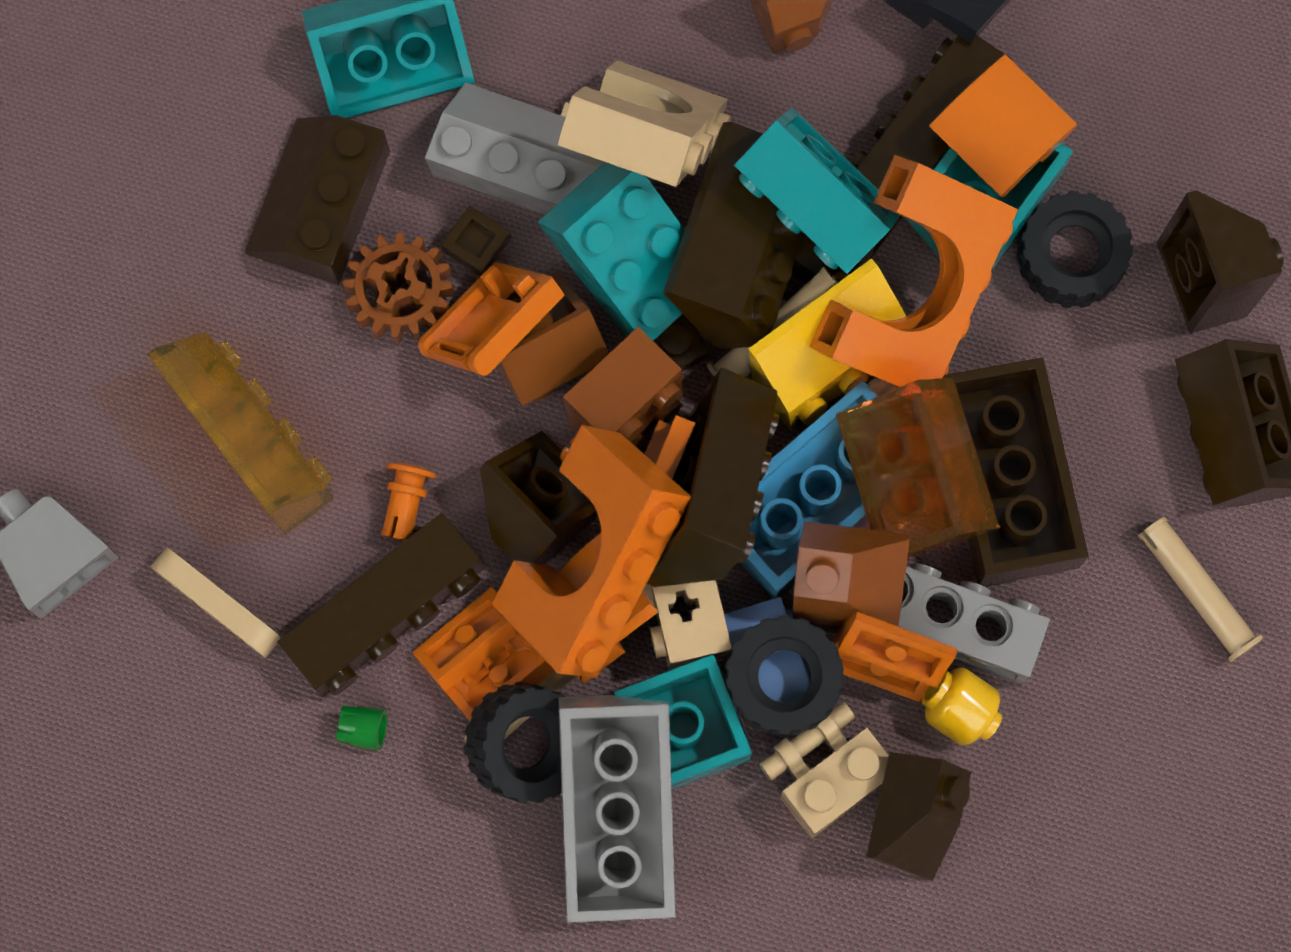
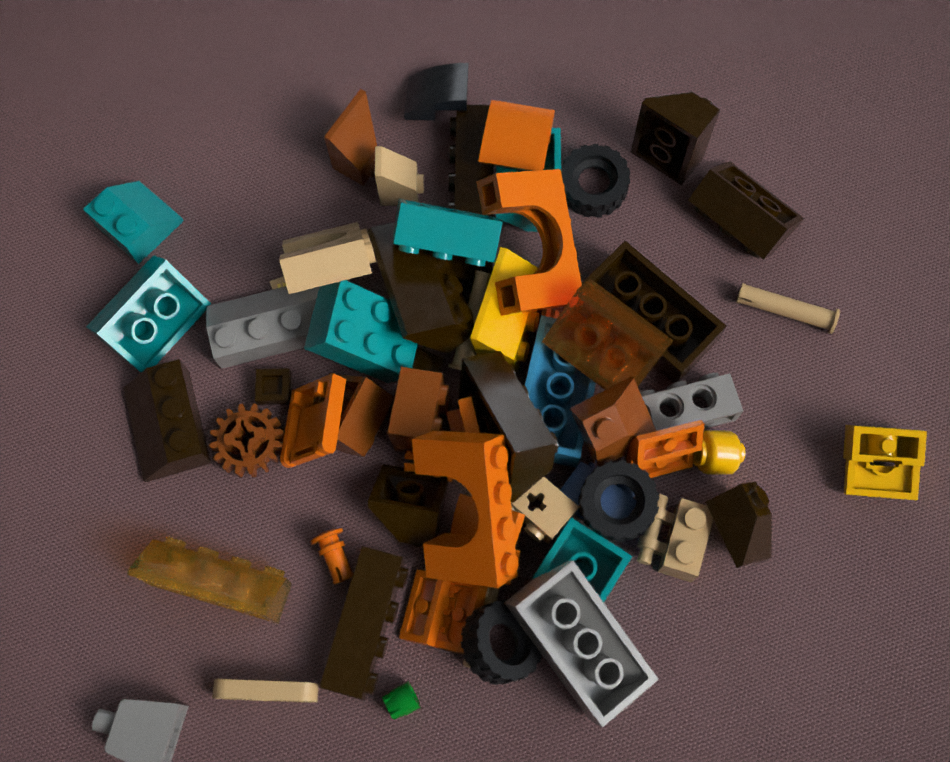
camera: 35 degrees left, 5 degrees down
none -> tan slope [375,146,424,206]
none -> yellow brick [843,425,927,500]

